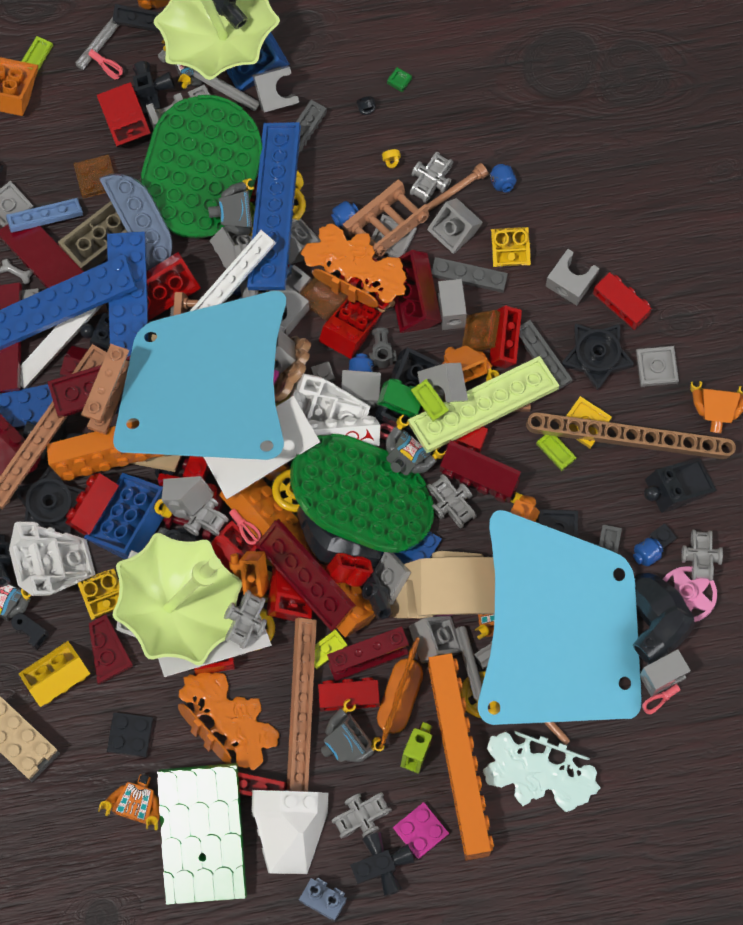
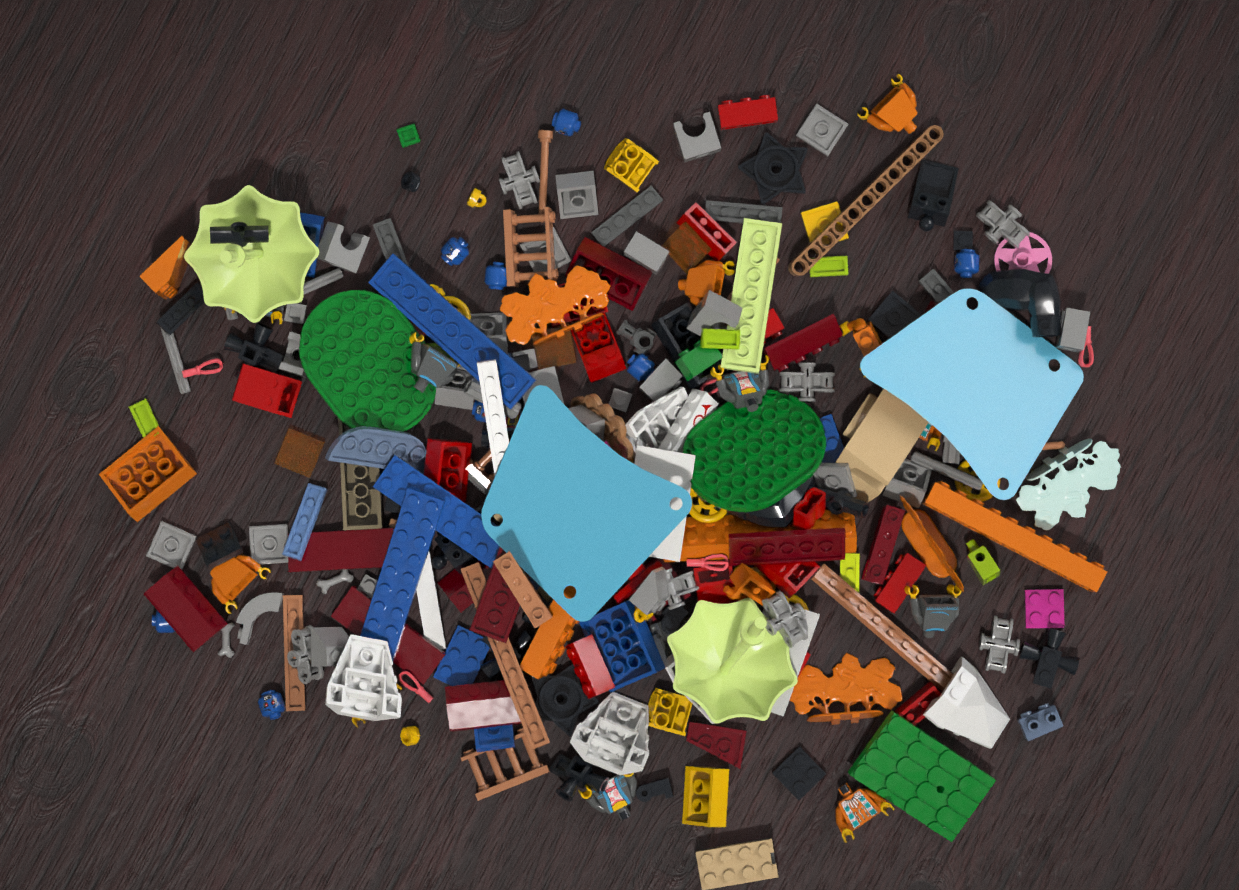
camera: 55 degrees left, 15 degrees up
none -> blue head [441,237,469,266]

